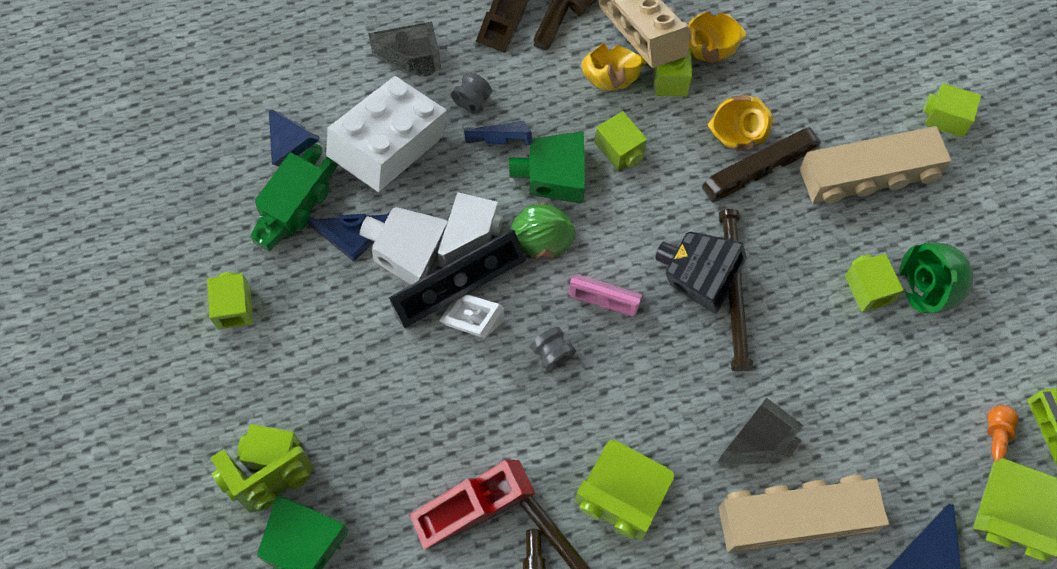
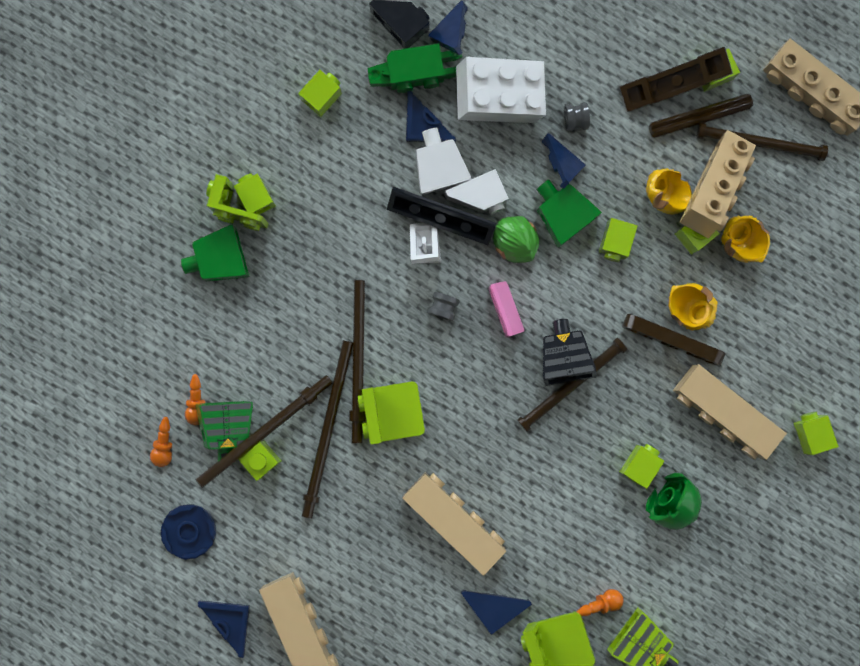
camera: 45 degrees right, 20 degrees up
clear smoke slope [368,22,441,77] -> none
red slope [409,459,536,550] -> none
clear smoke slope [717,398,804,467] -> none
none -> dark brown bar [349,280,366,443]
none -> black slope [369,0,430,49]

